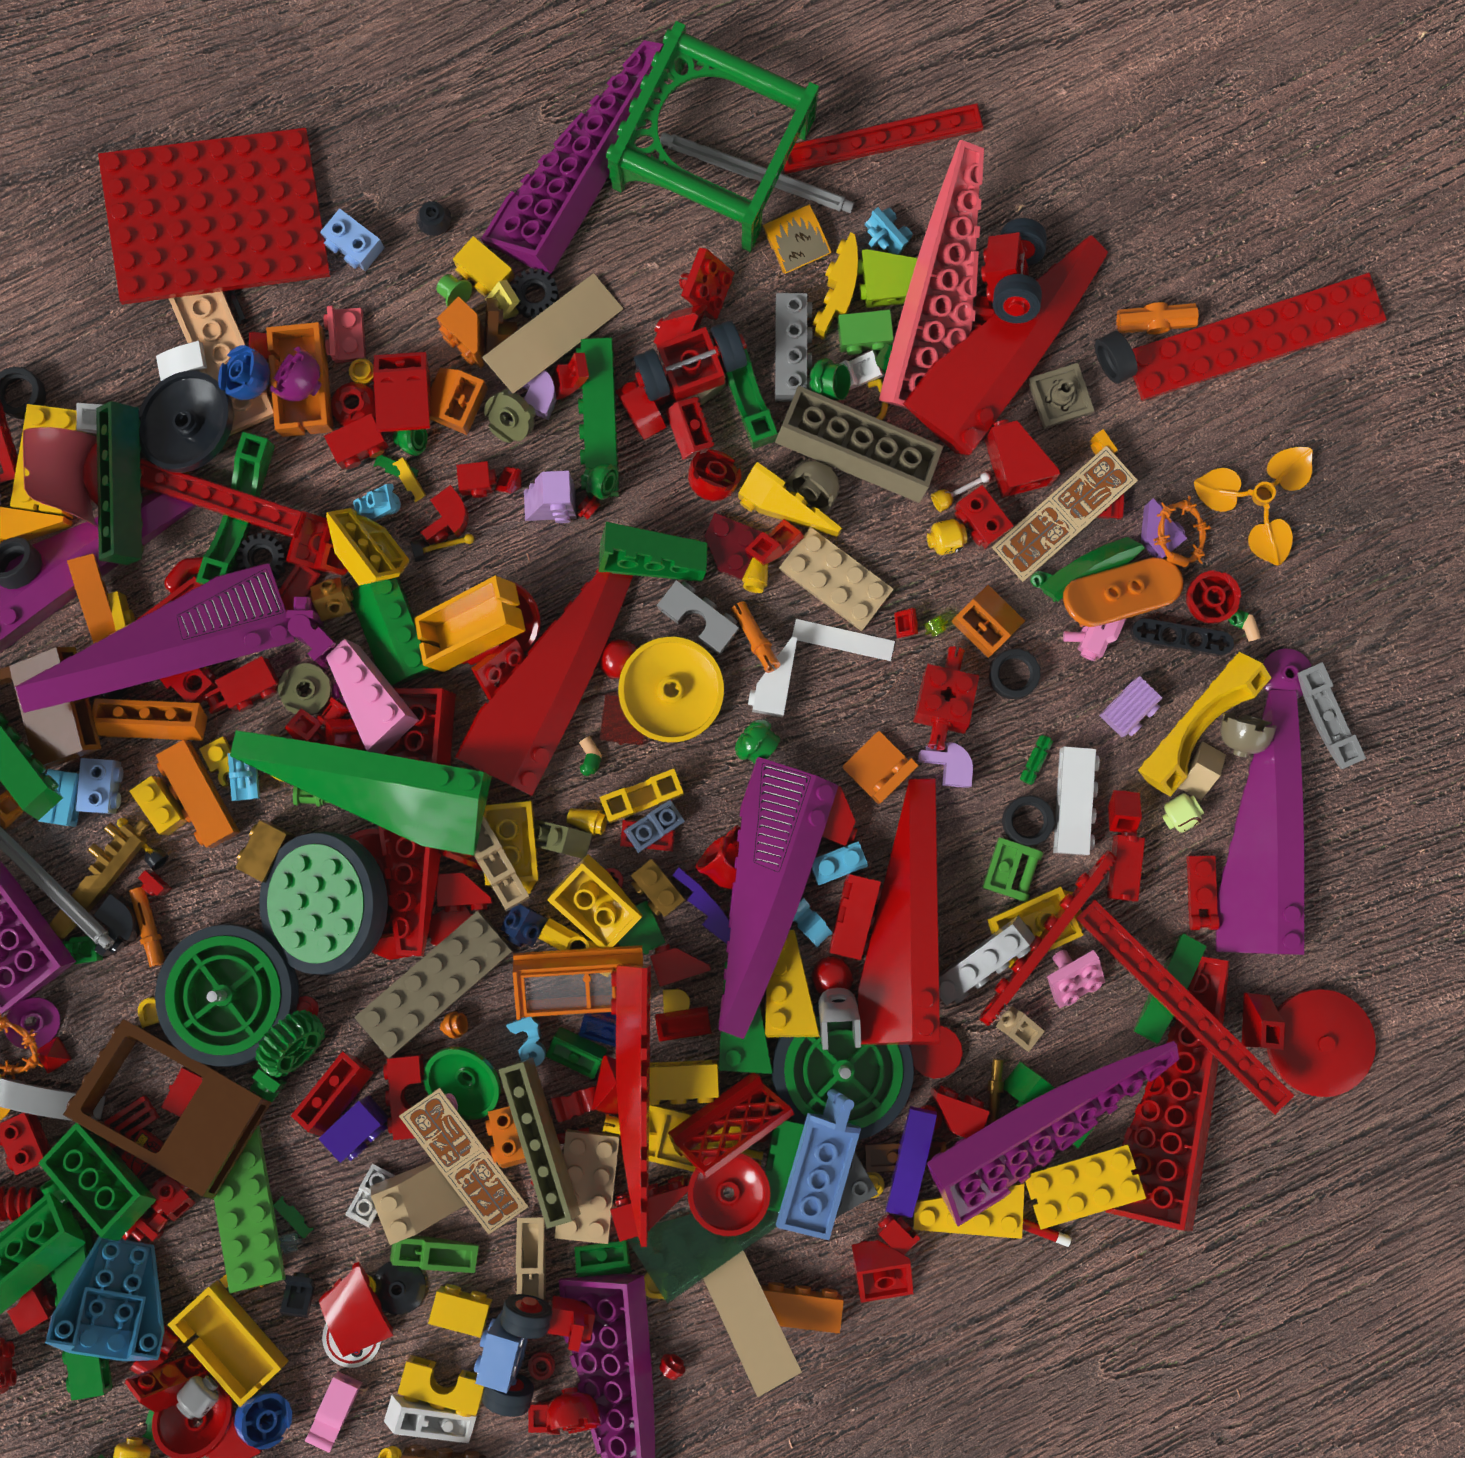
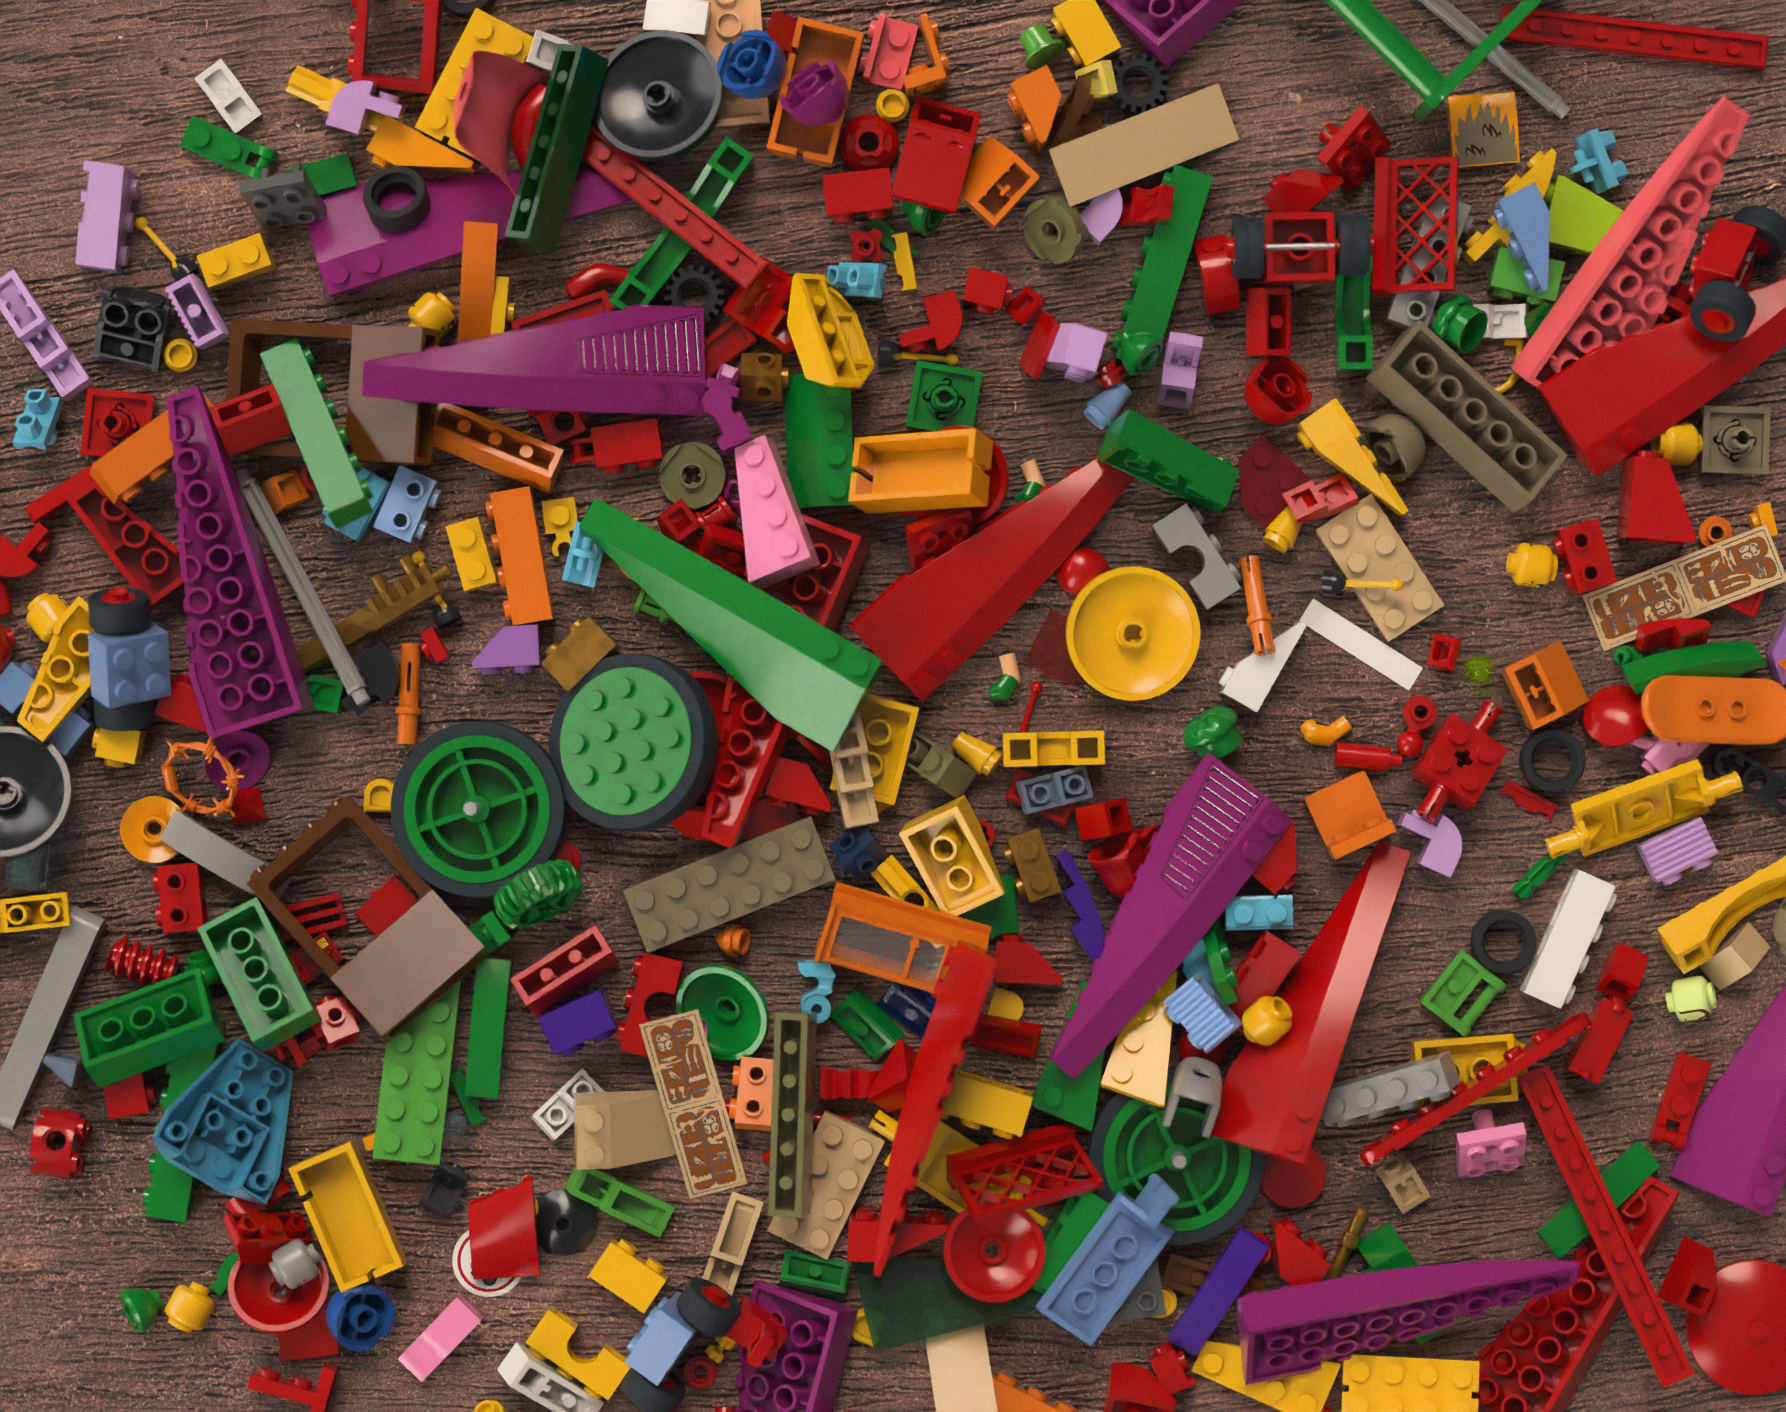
camera: 20 degrees right, 5 degrees up
hinge [931,472,991,512] -> none
none -> yellow head [407,292,457,340]
none -> green slope [465,957,512,1099]
none -> medium lavender slope [472,625,542,675]
none -> yellow piece [705,1336,737,1364]
none -> red plate [850,229,884,263]
none -> orange bracket [903,13,951,99]
none -> green plate [905,360,983,432]
none -> arm [1016,459,1046,504]
none -> red piece [1019,310,1060,380]
none -> red hinge [1019,681,1043,733]
none -> red brick [1074,797,1133,841]
none -> light blue cone [1083,381,1132,430]
none -> lavender brick [1157,332,1203,410]
none -> light blue brick [1163,971,1242,1053]
none -> green plate [1203,918,1239,1005]
none -> yellow head [1242,996,1292,1046]
none -> light orange arm [1300,716,1352,746]
none -> hinge [1322,570,1404,597]
none -> red cylinder [1334,742,1402,771]
none -> red fence [1372,156,1460,297]
none -> red plate [1397,696,1437,757]
none -> medium blue slope [1493,183,1550,295]
none -> red piece [1500,779,1558,820]
none -> yellow plate [1545,759,1743,859]
none -> red dish [1583,685,1649,749]
none -> red slope [1634,618,1711,654]
none -> yellow head [1650,422,1703,466]
none -> orange plate [1698,516,1733,547]

